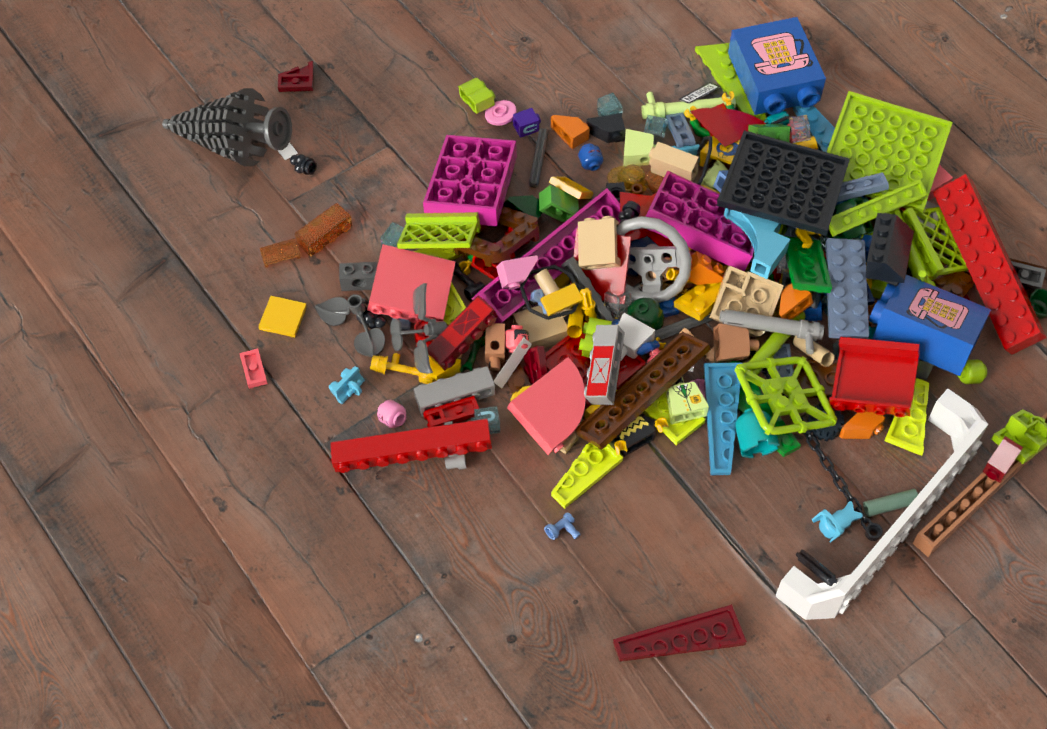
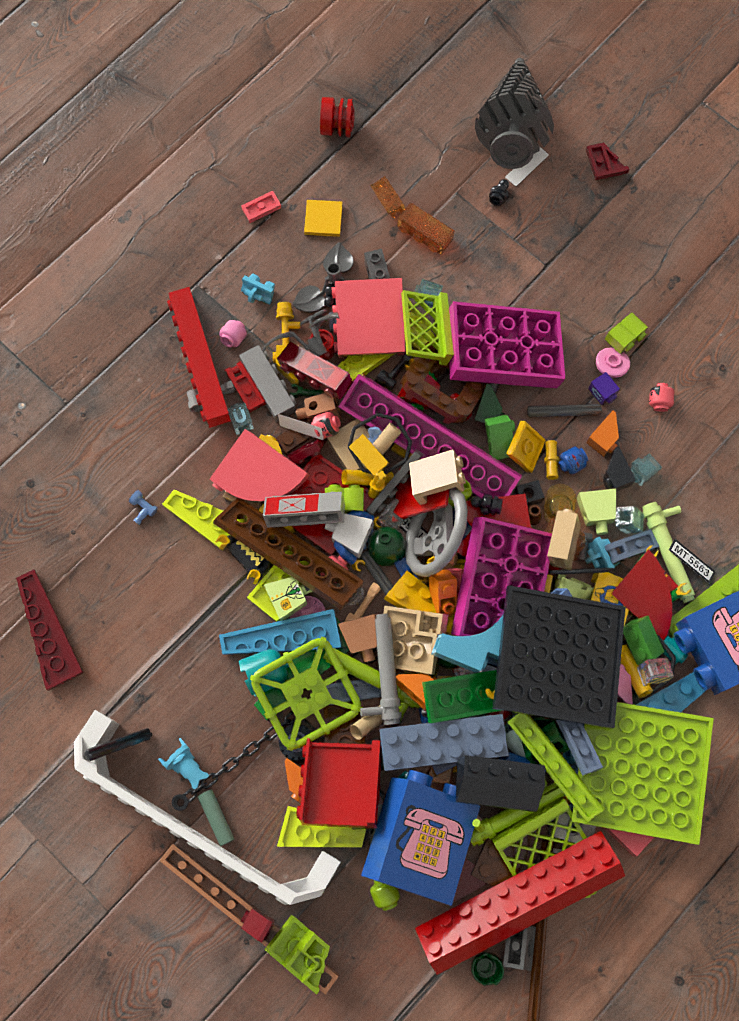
camera: 80 degrees right, 15 degrees up
bright pink slope [496,255,538,290] -> none
none -> red wheel [320,97,355,137]
none -> yellow pin [544,440,559,480]
none -> coral head [649,383,674,412]

